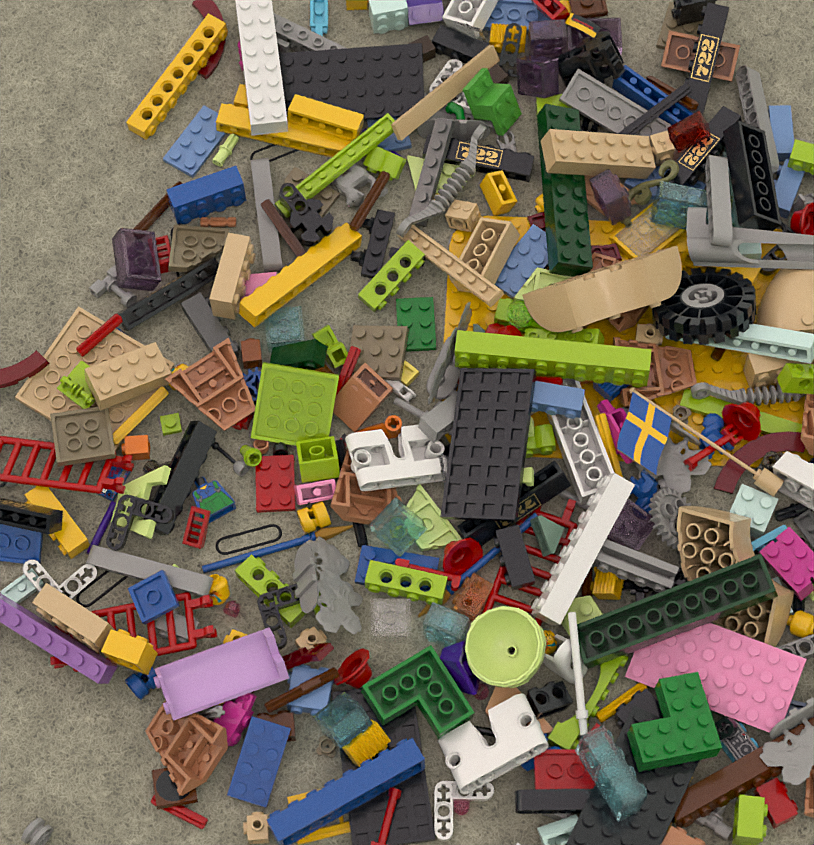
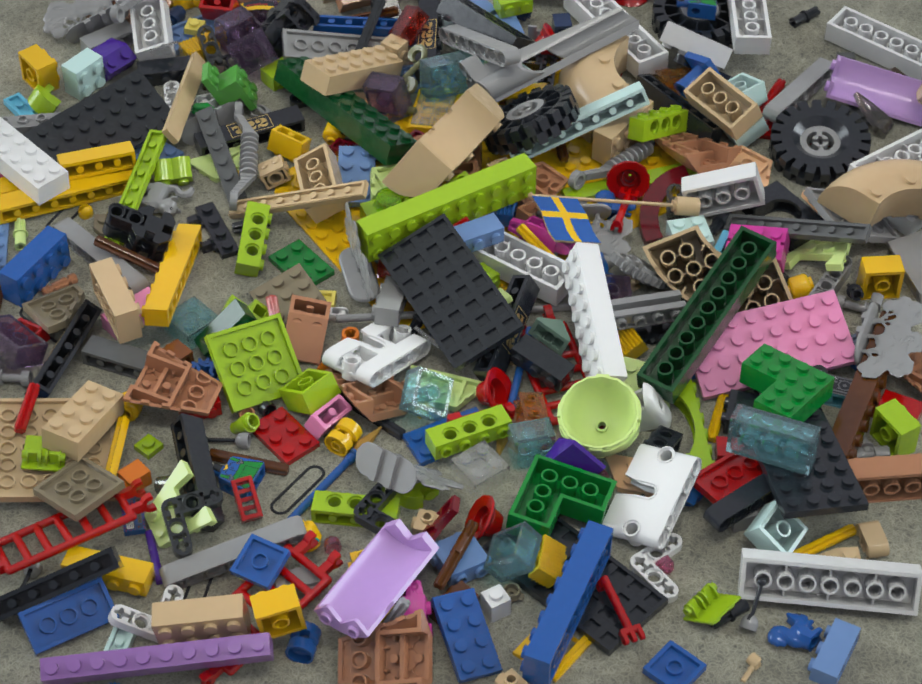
camera: 40 degrees left, 20 degrees down
reddish brown axle [349,171,390,232] -> none
white bar [568,612,588,735] -> none
none -> lime brick [28,84,62,114]
none -> yellow hinge [78,204,94,220]
none -> light yellow plate [183,18,206,36]
none -> reddish brown axle [210,448,289,476]
none -> white brick [480,584,511,623]

